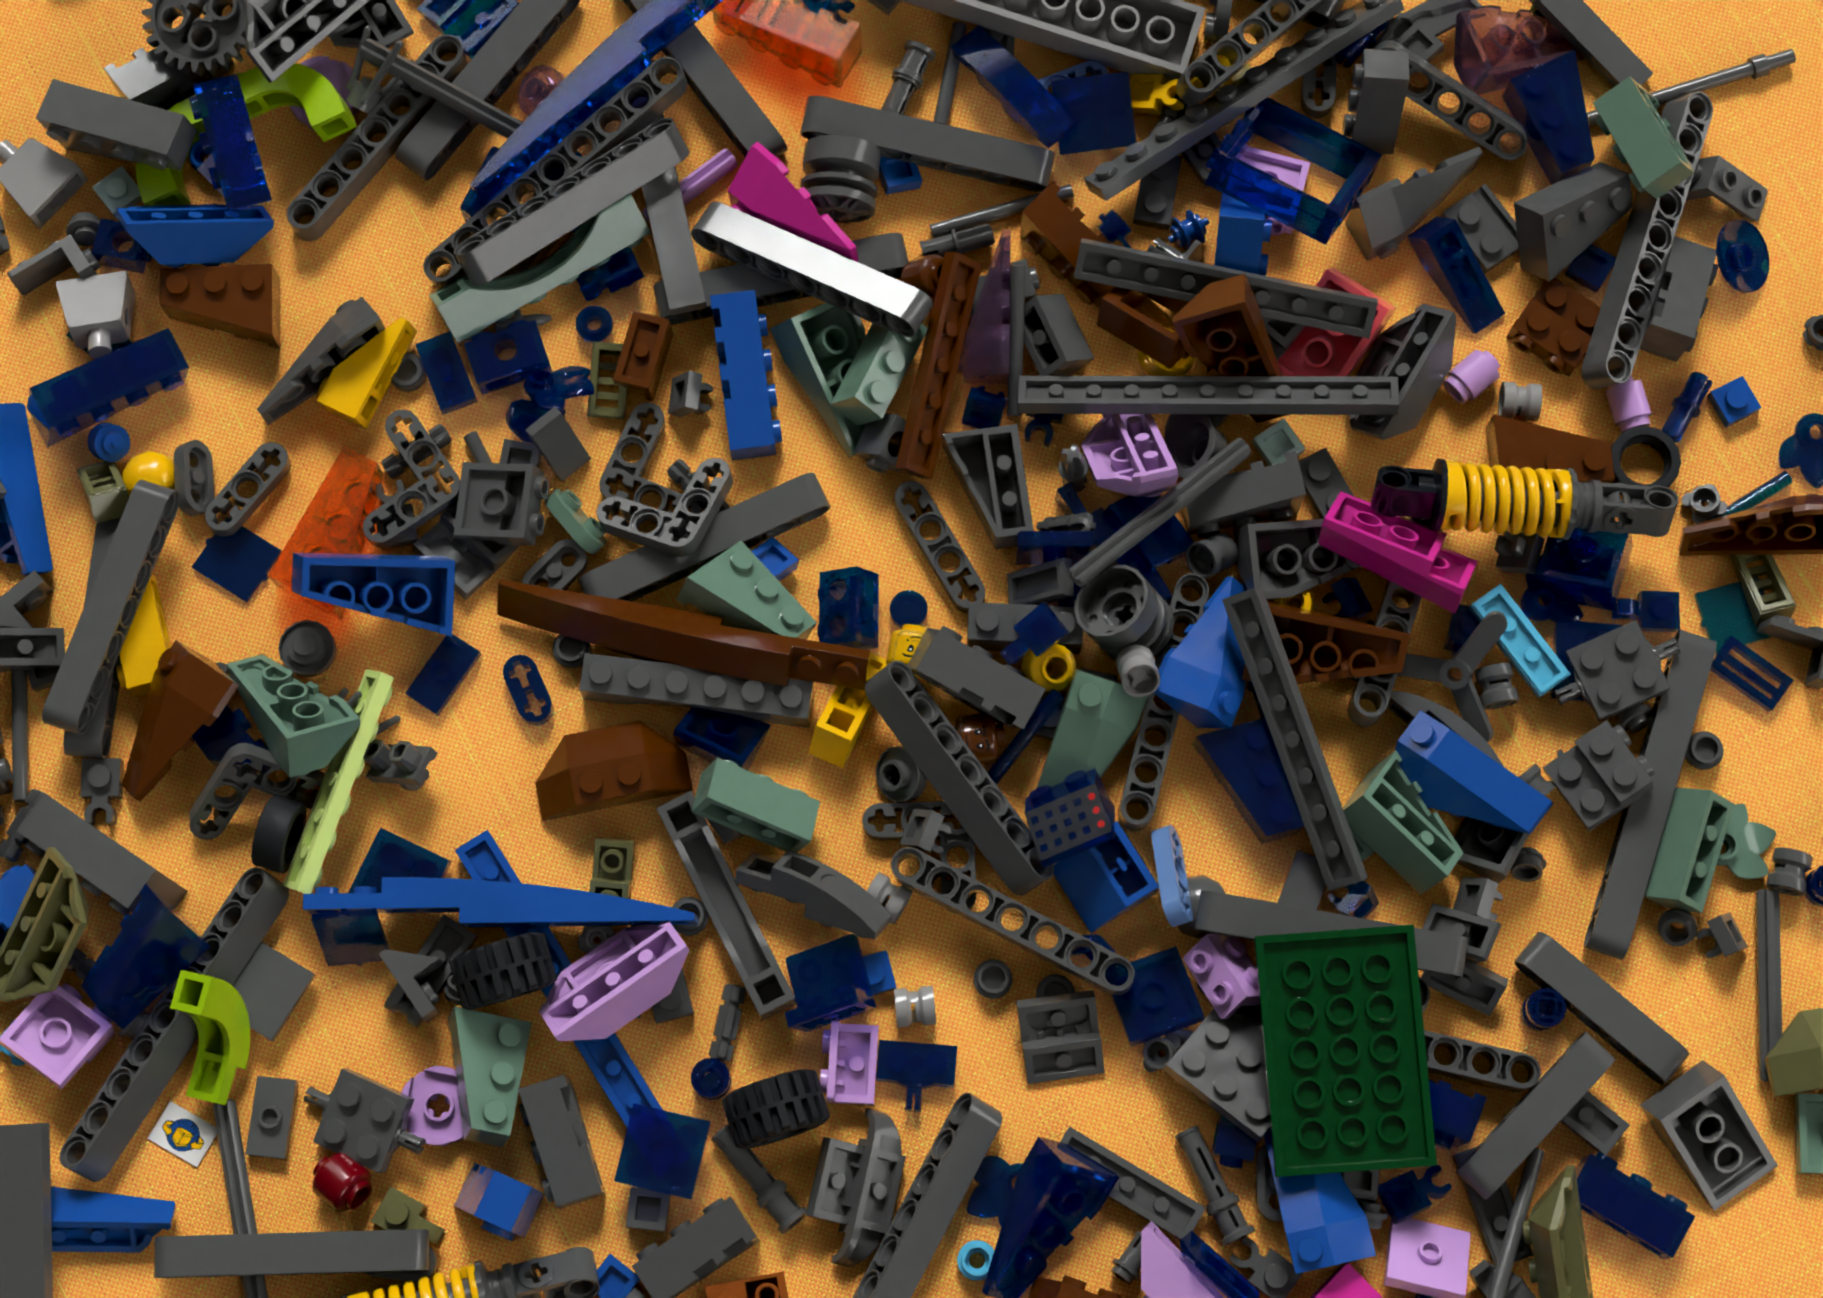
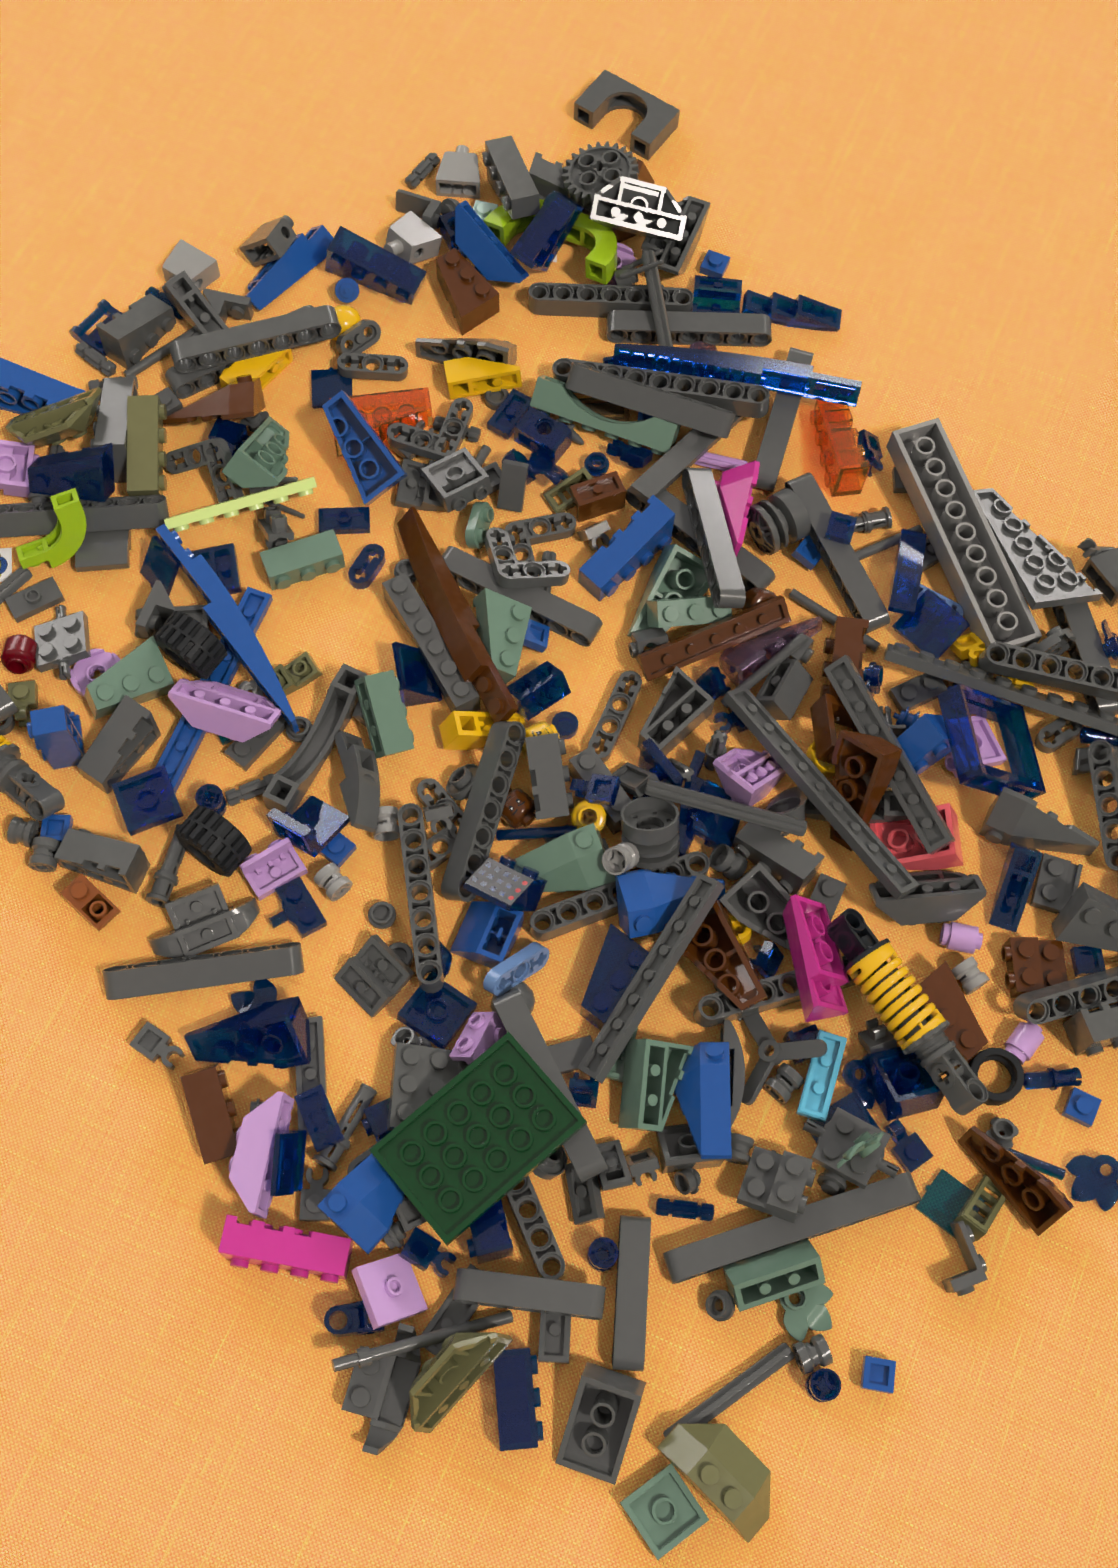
camera: 50 degrees right, 10 degrees down
olive slope [76,461,129,523] -> none
black tyre [251,795,306,874] -> none
dark grey plate [278,620,337,677] -> none
dark grey plate [522,539,588,590] -> none
reddish brown wedge [535,720,693,821] -> none
dark grey plate [626,1187,671,1232] -> none
dark grey axle [920,224,995,258] -> none
medium azure plate [957,1240,997,1281] -> none
light aqua plate [1252,418,1305,466] -> none
dark grey brick [1342,49,1410,154] -> none
dark grey plate [1685,731,1724,770] -> none
dark grey tile [1696,912,1748,958] -> none
clear blue tile [1710,635,1793,712] -> none
none -> olive brick [127,395,167,496]
none -> sand green brick [259,529,345,591]
none -> clear blue plate [294,1084,345,1152]
none -> clear blue axle [655,1198,714,1221]
none -> clear blue plate [824,511,857,545]
none -> sand green plate [836,1131,884,1168]

